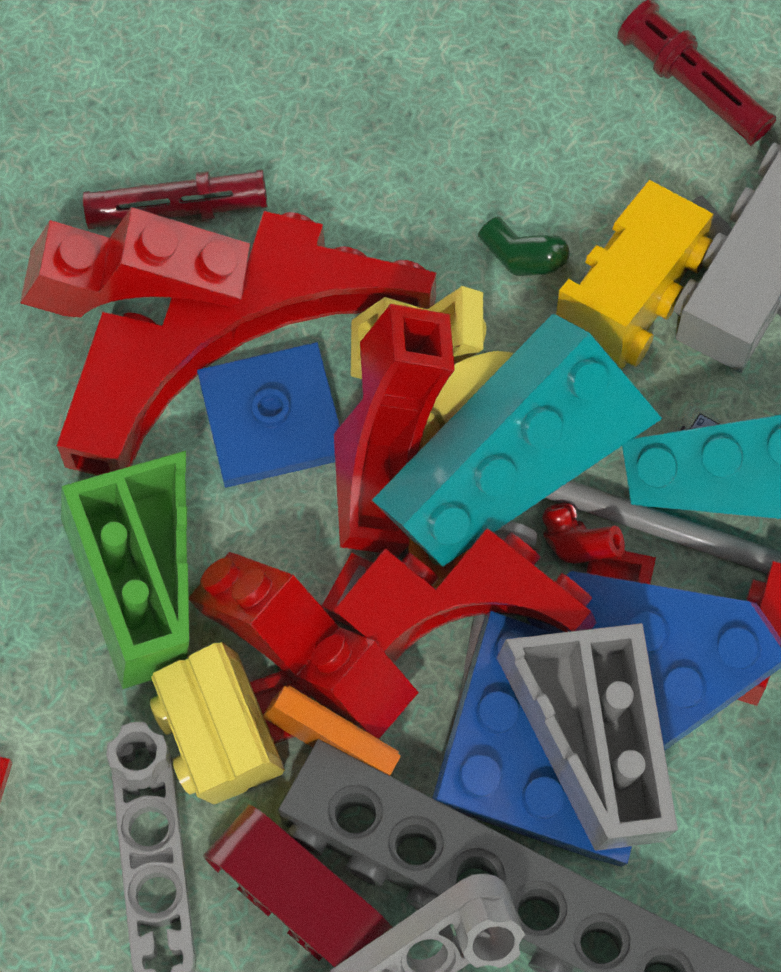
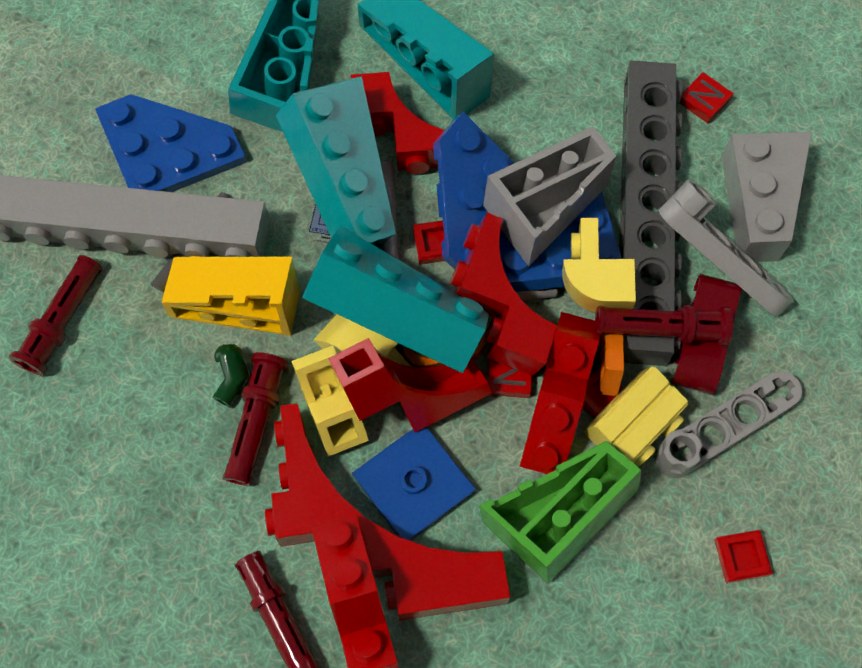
camera: 115 degrees left, 0 degrees up
red arm [542,503,625,564] -> none
none -> dark red pin [222,352,290,486]
none -> light yellow brick [562,218,636,313]
none -> dark red pin [595,305,733,346]

